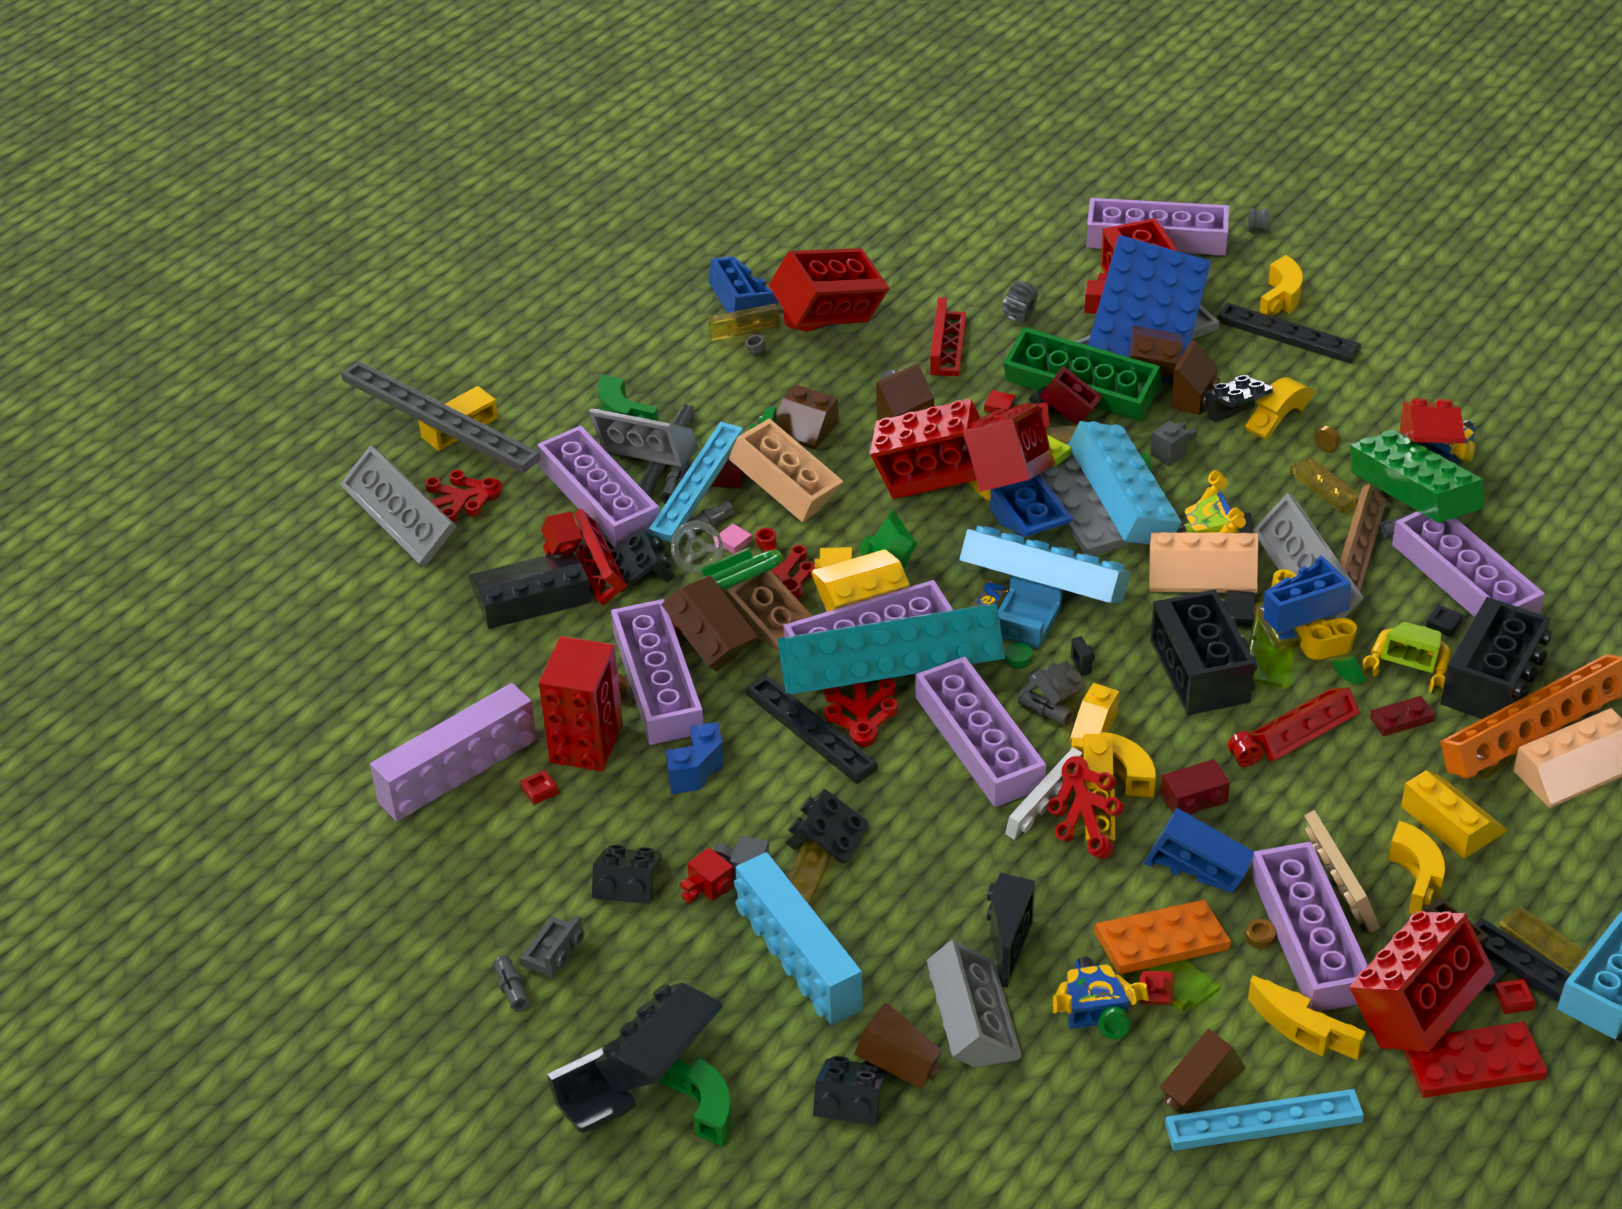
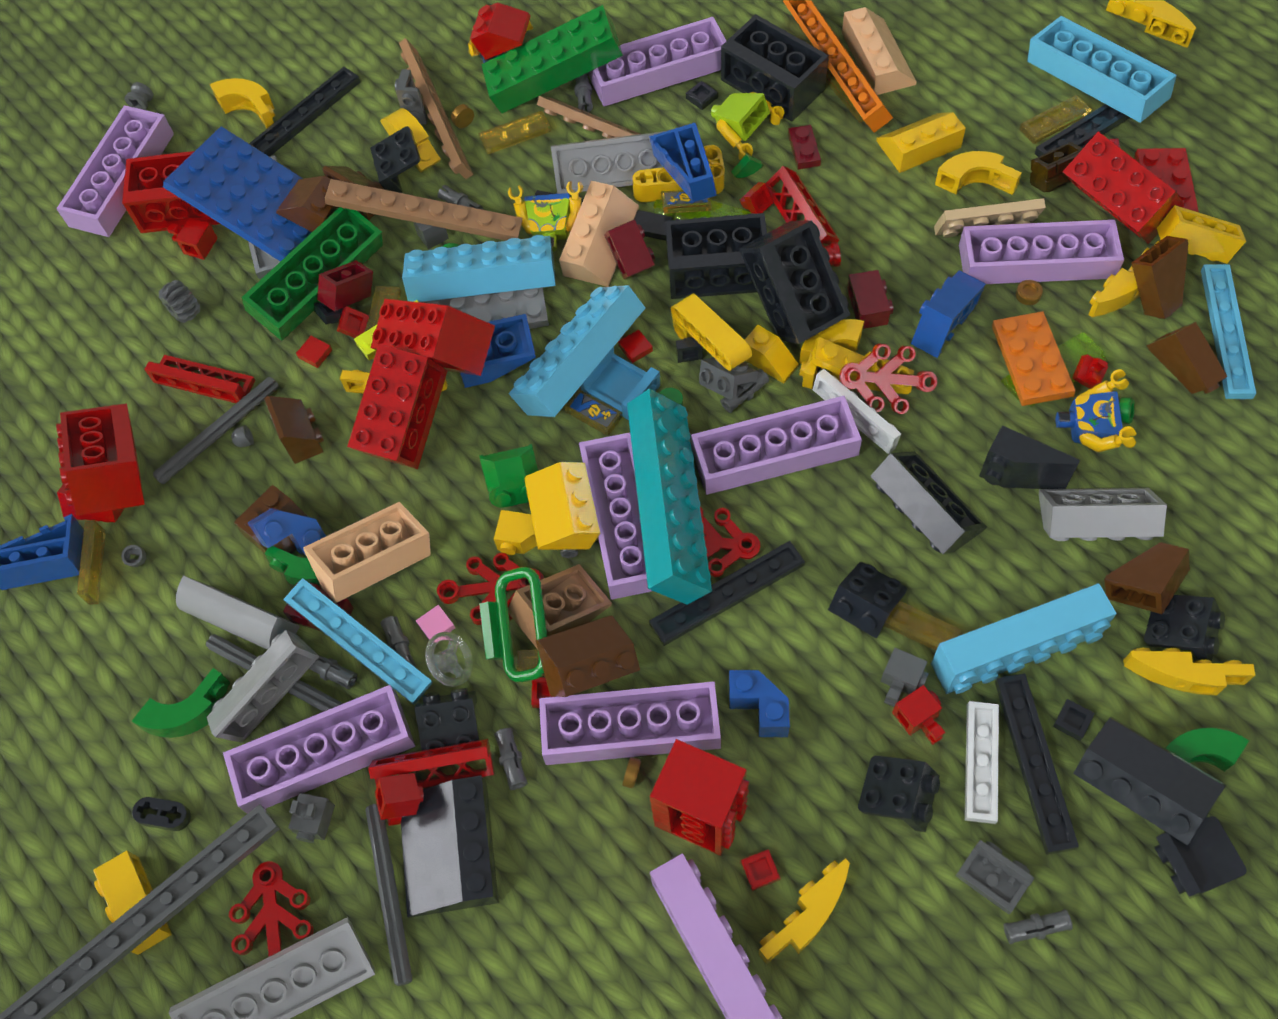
camera: 75 degrees left, 20 degrees up
none -> black beam [132,797,191,831]
none -> dark grey axle [153,377,279,484]
none -> light grey brick [176,576,300,650]
none -> blue brick [248,508,326,557]
none -> dark grey brick [288,793,335,843]
none -> medium nougat plate [325,179,522,241]
none -> dark grey axle [365,804,412,986]
none -> dark grey bracket [395,69,428,124]
none -> medium nougat plate [399,38,473,179]
none -> dark grey pin [438,185,483,210]
none -> dark grey pin [494,728,528,790]
none -> dark red brick [604,219,655,280]
none -> red tile [618,329,653,363]
none -> yellow beam [671,294,752,371]
none -> black brick [739,220,850,344]
none -> red tile [740,182,774,214]
none -> yellow slope [758,858,850,964]
none -> slope [871,451,987,554]
none -> white plate [965,701,999,824]
none -> black plate [995,673,1079,855]
none -> black plate [1052,699,1095,741]
none -> yellow slope [1123,648,1255,696]
none -> reddish brown slope [1131,236,1189,319]
none -> yellow brick [1157,205,1246,264]

